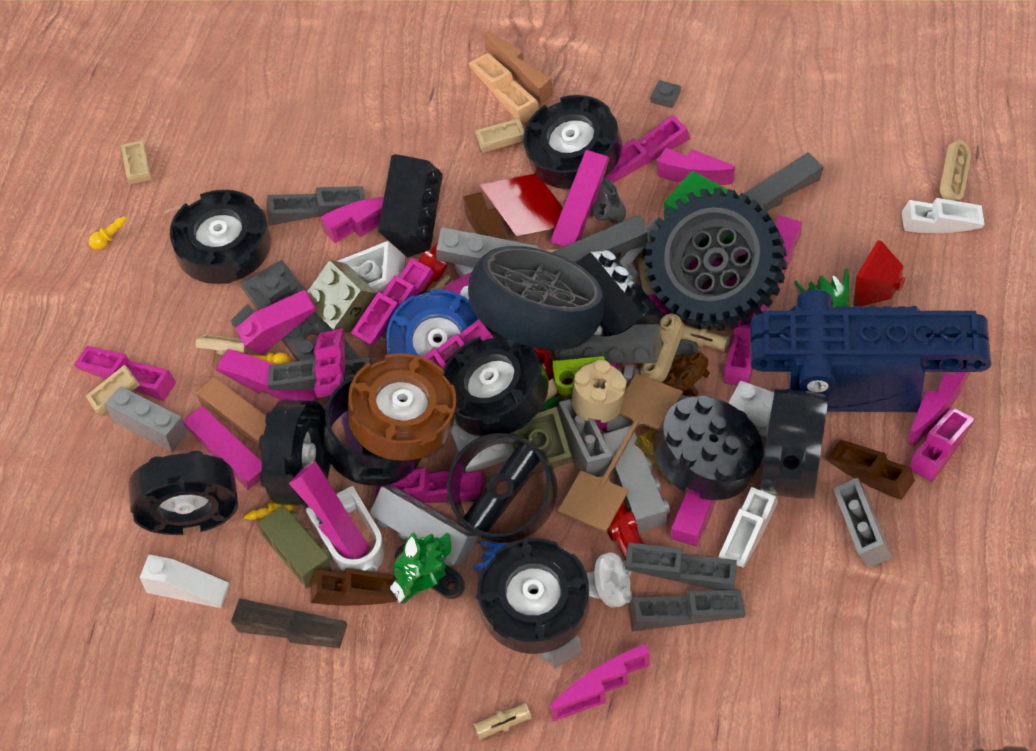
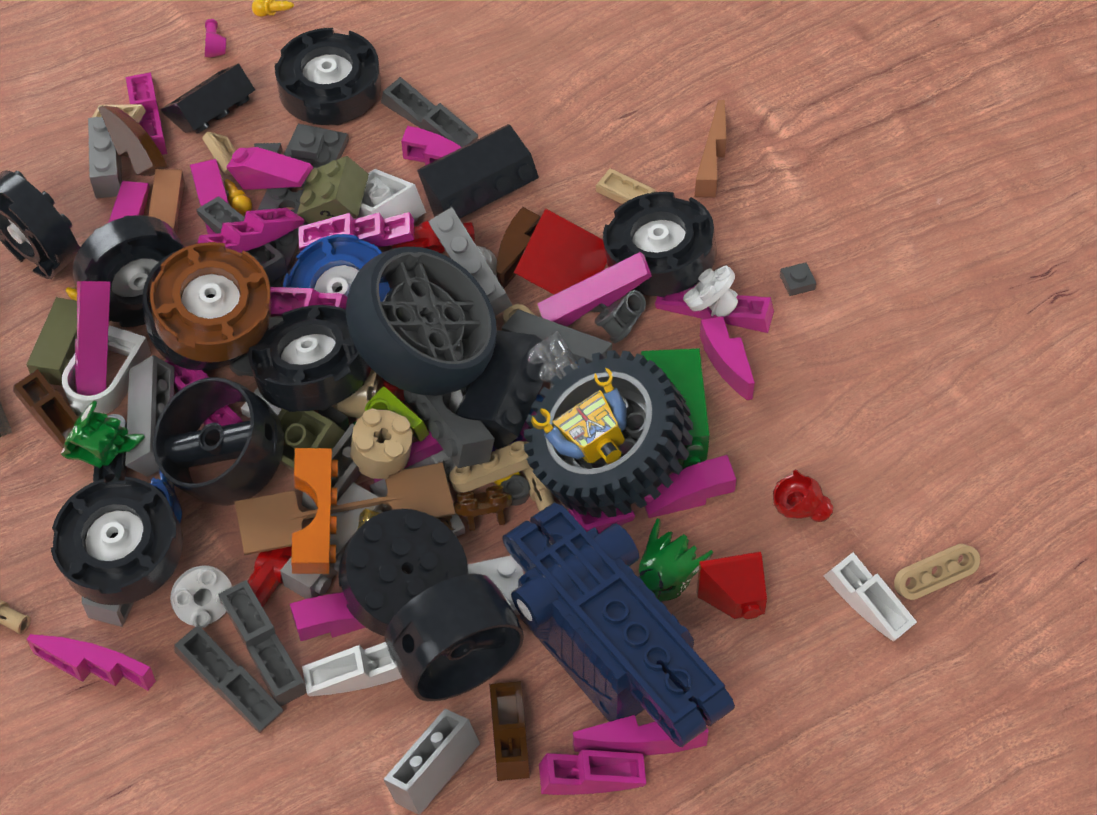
camera: 45 degrees right, 0 degrees up
light nougat slope [469,53,539,125] -> none
dark grey slope [744,152,824,211] -> none
none -> reddish brown slope [98,105,168,176]
none -> black slope [161,63,255,134]
none -> dark pink bar [204,19,226,58]
none -> orange arch [291,448,338,574]
none -> clear plate [528,331,579,390]
none -> torso [531,368,627,464]
none -> white plate [683,265,738,317]
none -> red piece [773,469,834,522]

